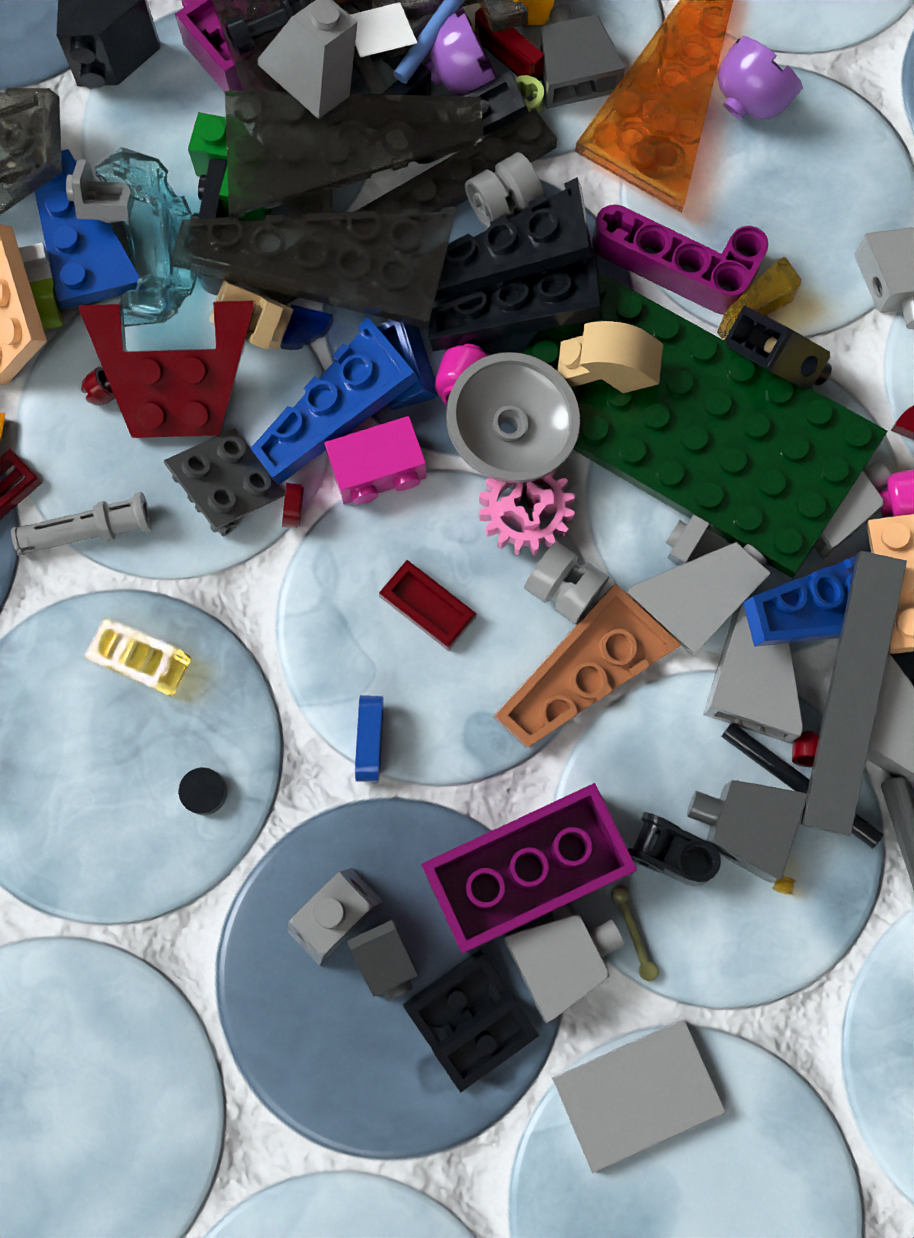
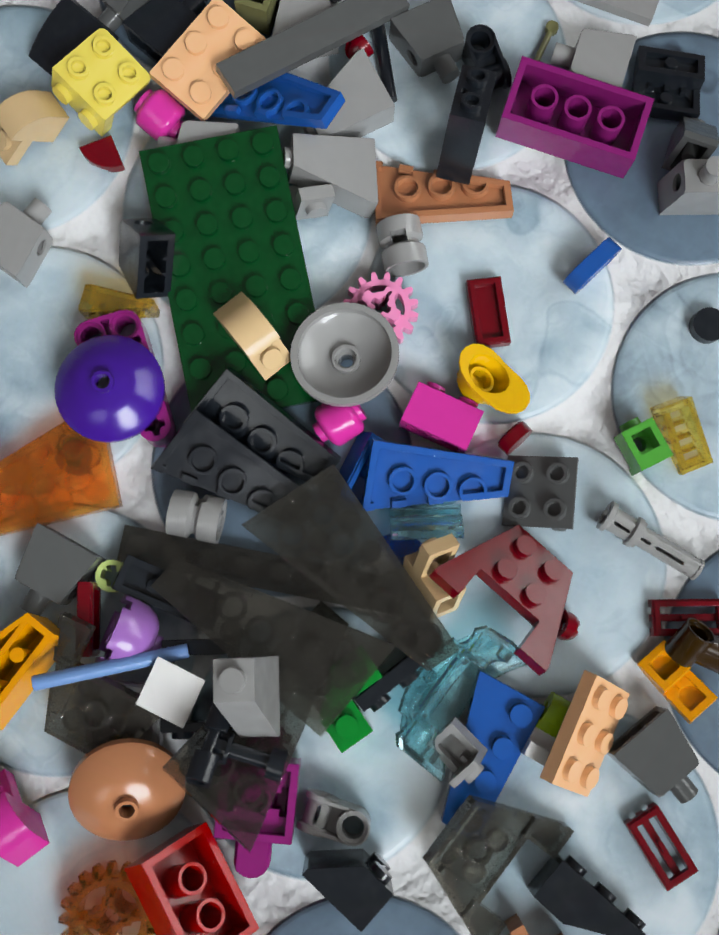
camera: 140 degrees left, 5 degrees up
none -> dark purple dish [54,335,165,443]
none -> light grey piece [296,788,371,846]
none -> clear light blue tile [389,504,464,540]
none -> black window [436,64,497,185]
none -> yellow piece [457,343,530,414]
none -> bright green brick [614,417,673,476]

